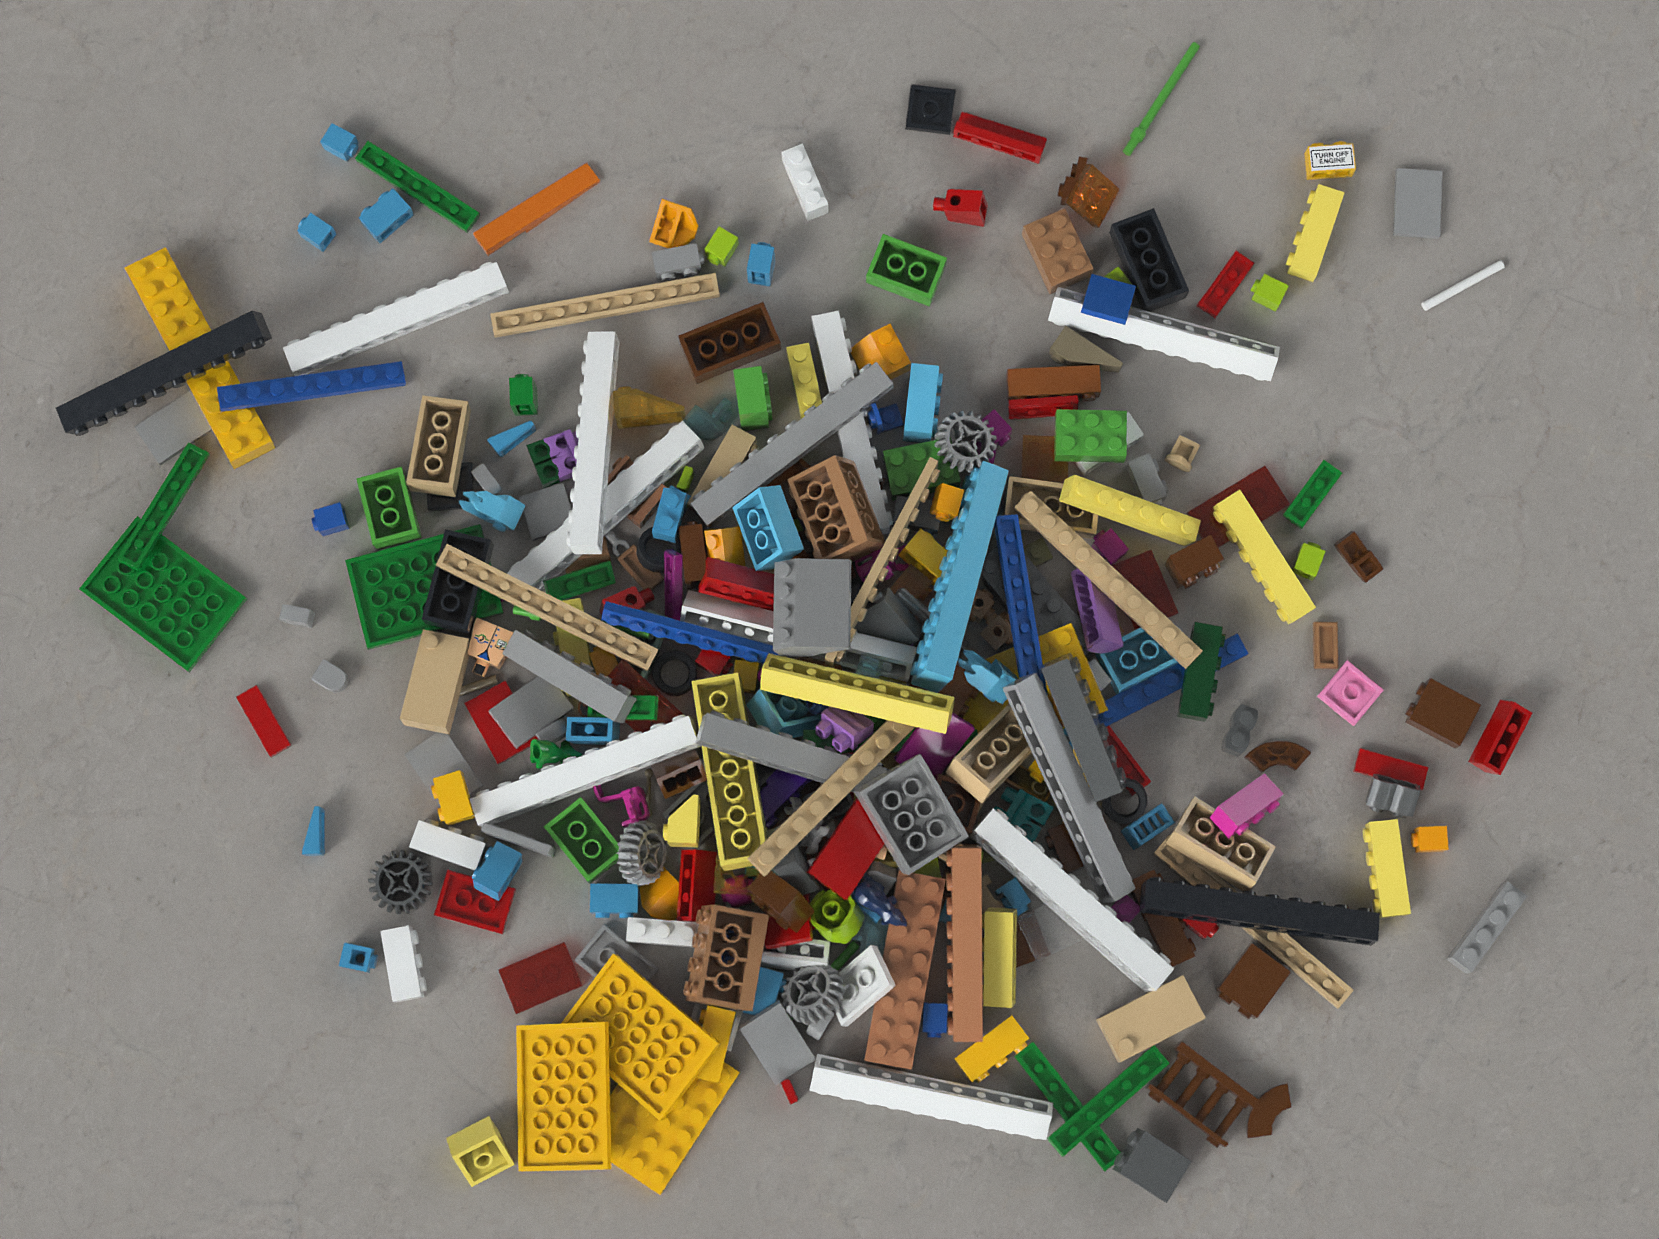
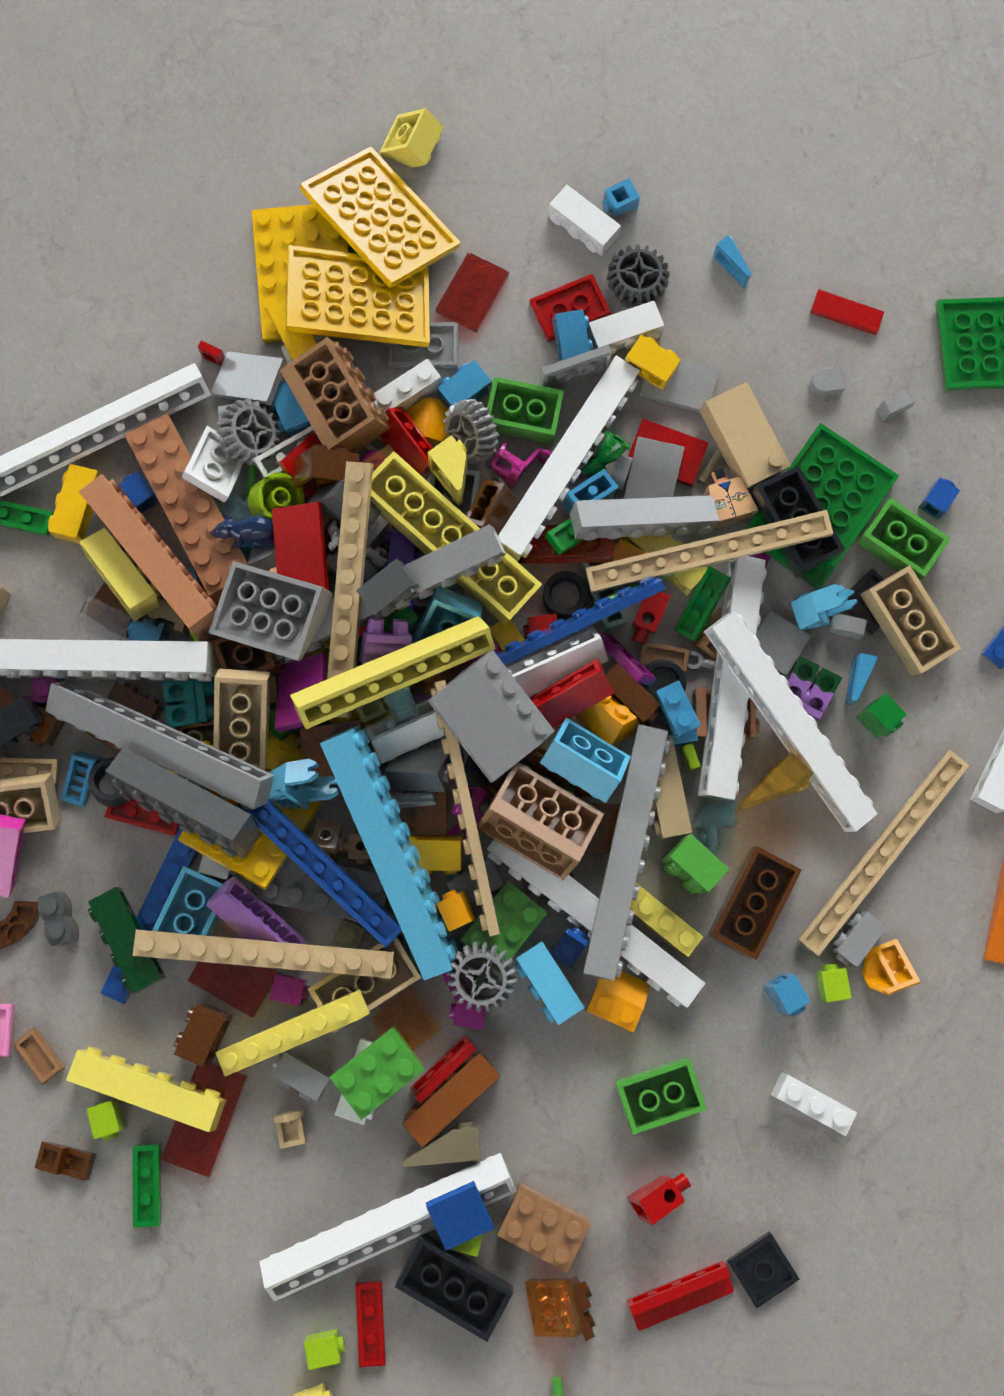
camera: 135 degrees right, 0 degrees up
none -> dark grey brick [356,559,420,617]

